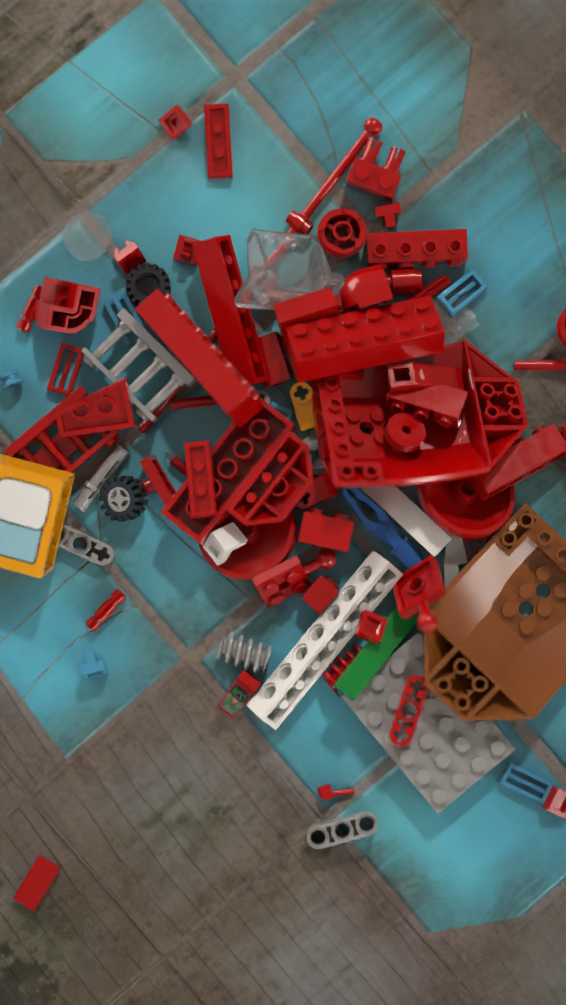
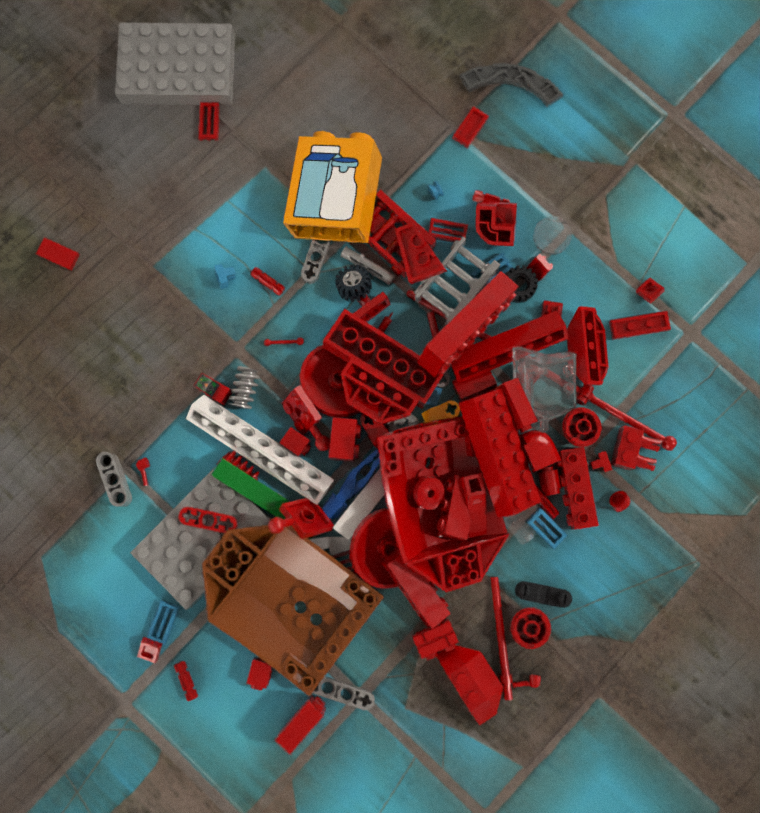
camera: 90 degrees right, 5 degrees down
red tile [184,440,217,519] -> none
white panel [203,522,247,565] -> none
red tile [355,610,388,644] -> none
none -> red hinge [264,337,304,346]
none -> black piece [515,581,572,608]
none -> red wedge [567,306,609,386]
none -> red tile [609,491,631,512]

